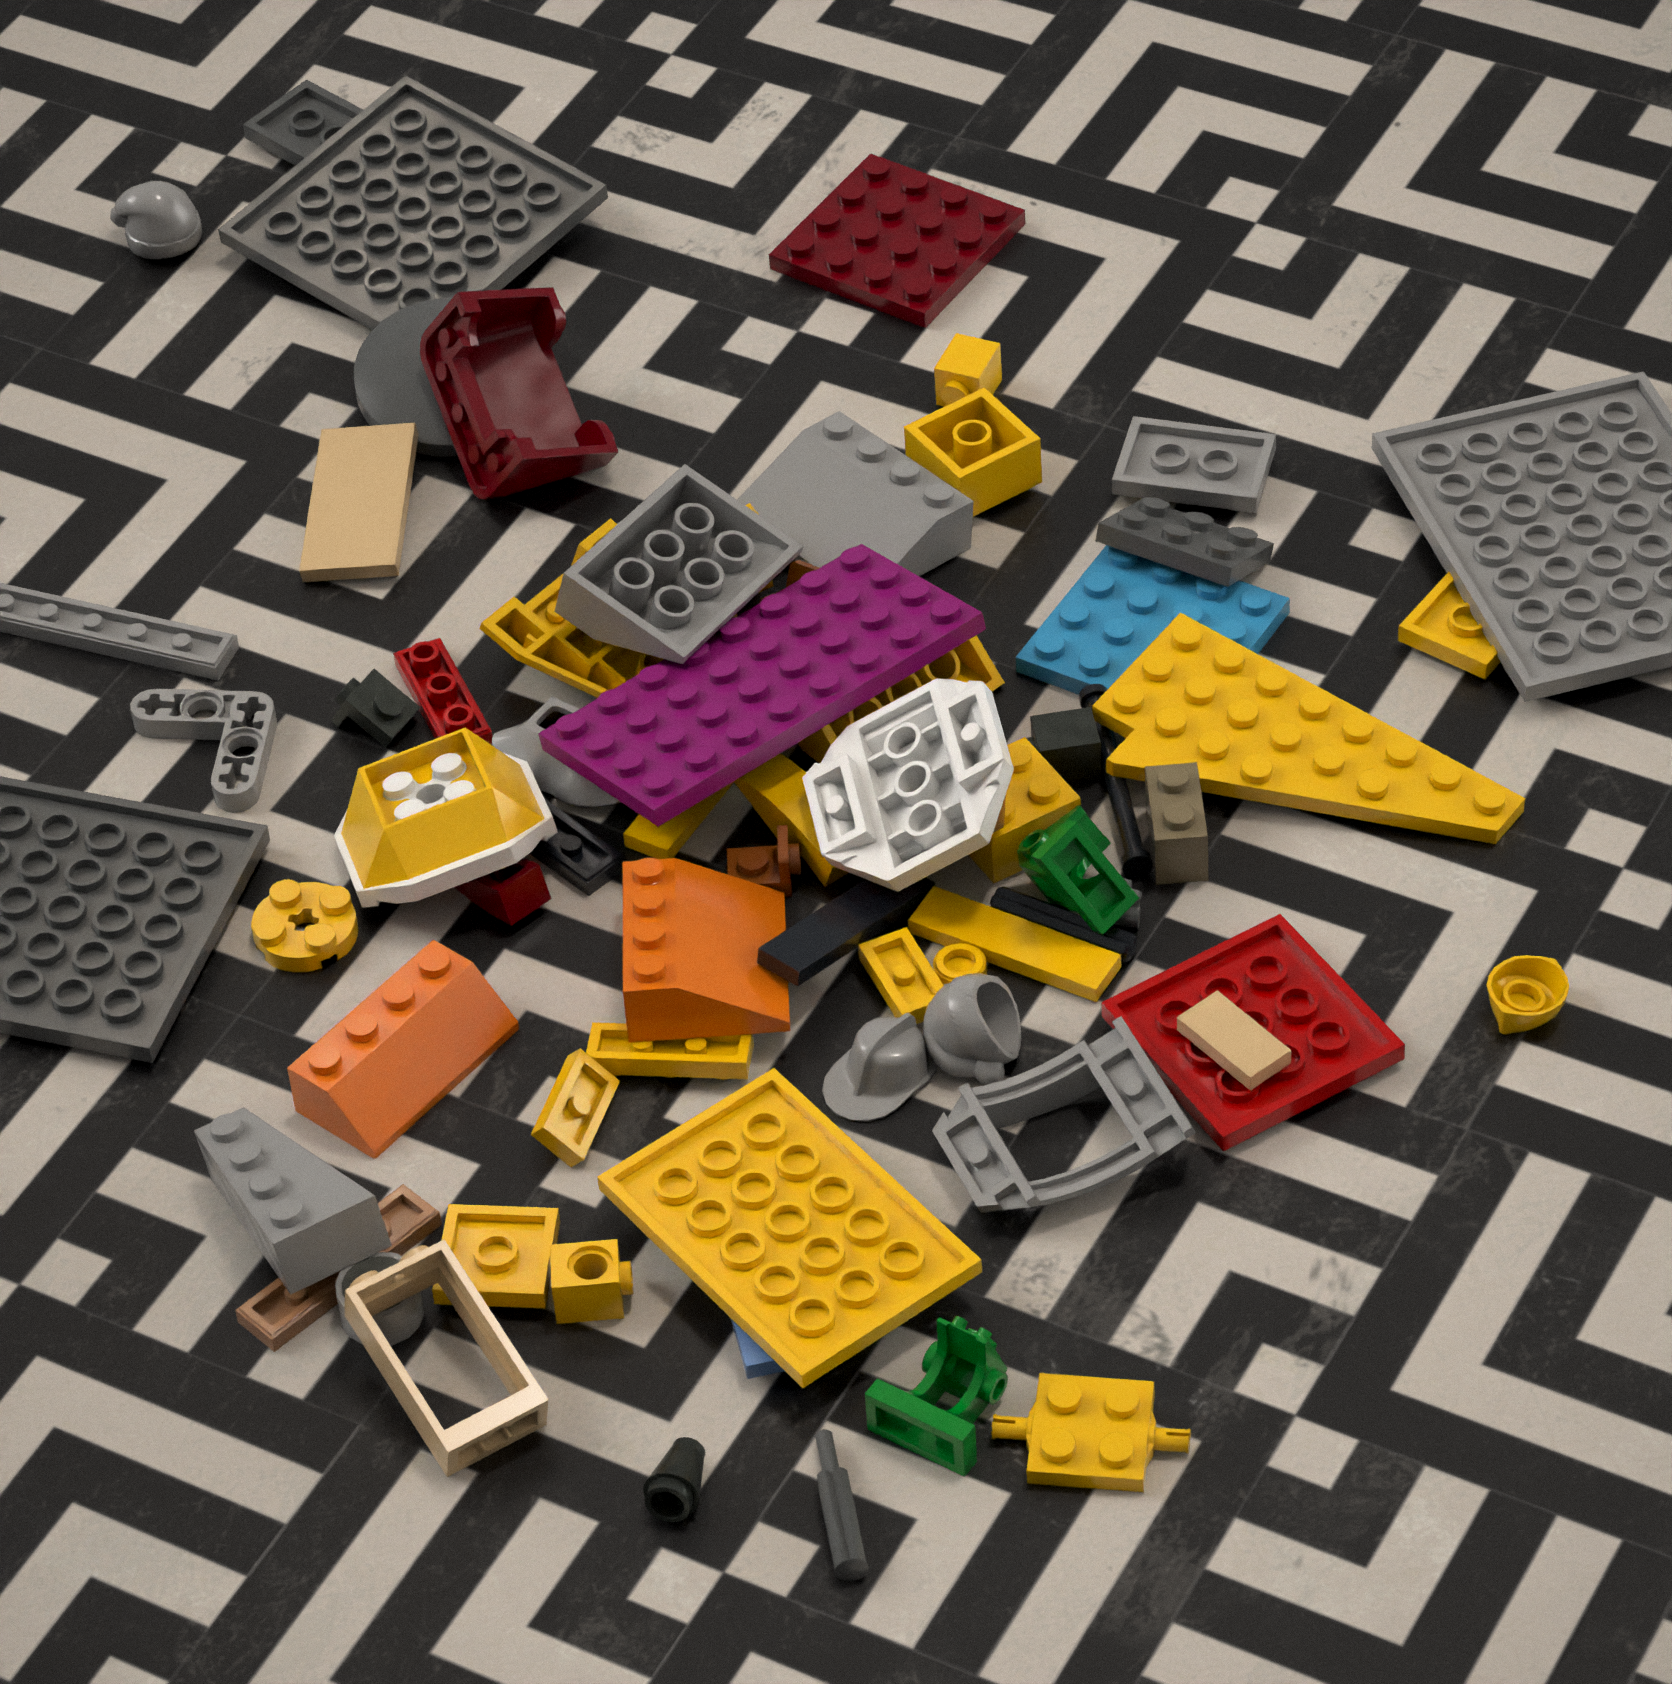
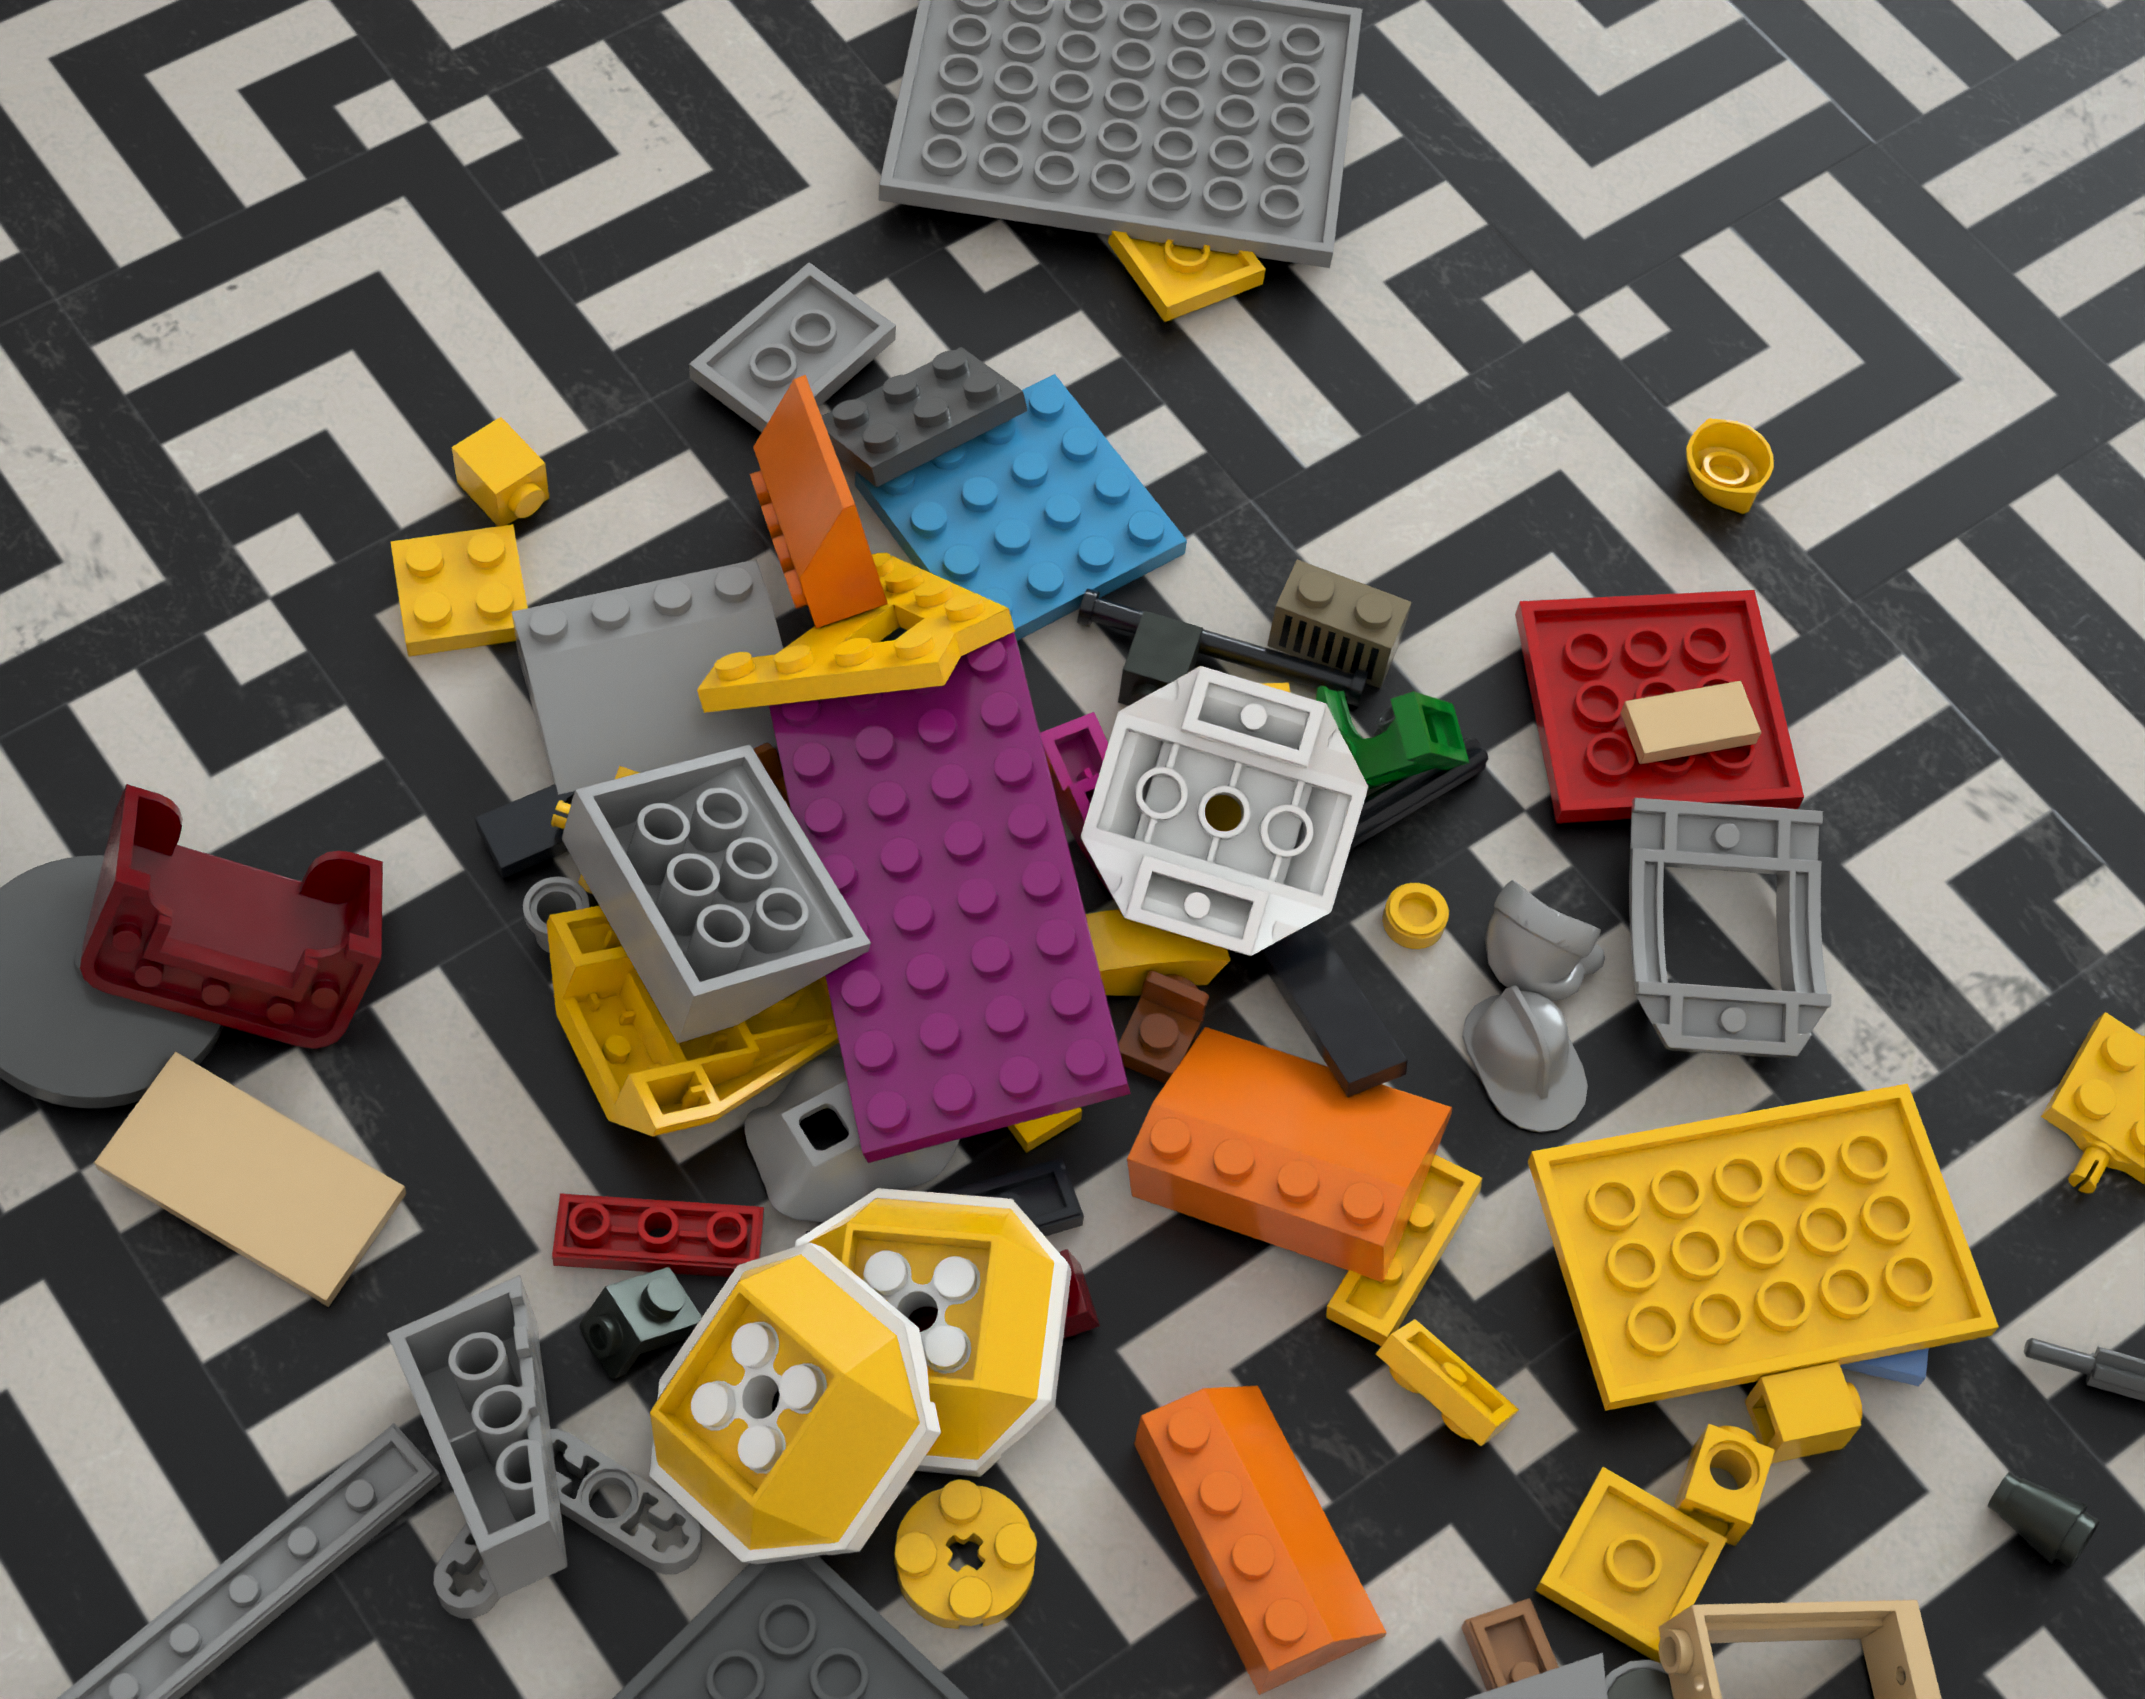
camera: 75 degrees left, 15 degrees up
dark red plate [769,153,1026,328] -> none
yellow plate [858,927,944,1024] -> none
green tile [865,1316,1008,1477] -> none
yellow brick [904,388,1042,517] -> none
yellow tile [908,886,1121,1002] -> none
yellow wing [1092,612,1526,844] -> none
none -> light grey wedge [387,1275,568,1598]
none -> yellow plate [391,524,528,657]
none -> yellow piece [649,1243,941,1564]
none -> yellow plate [697,553,1015,713]
none -> orange slope [750,375,888,629]
none -> yellow brick [1745,1361,1862,1464]

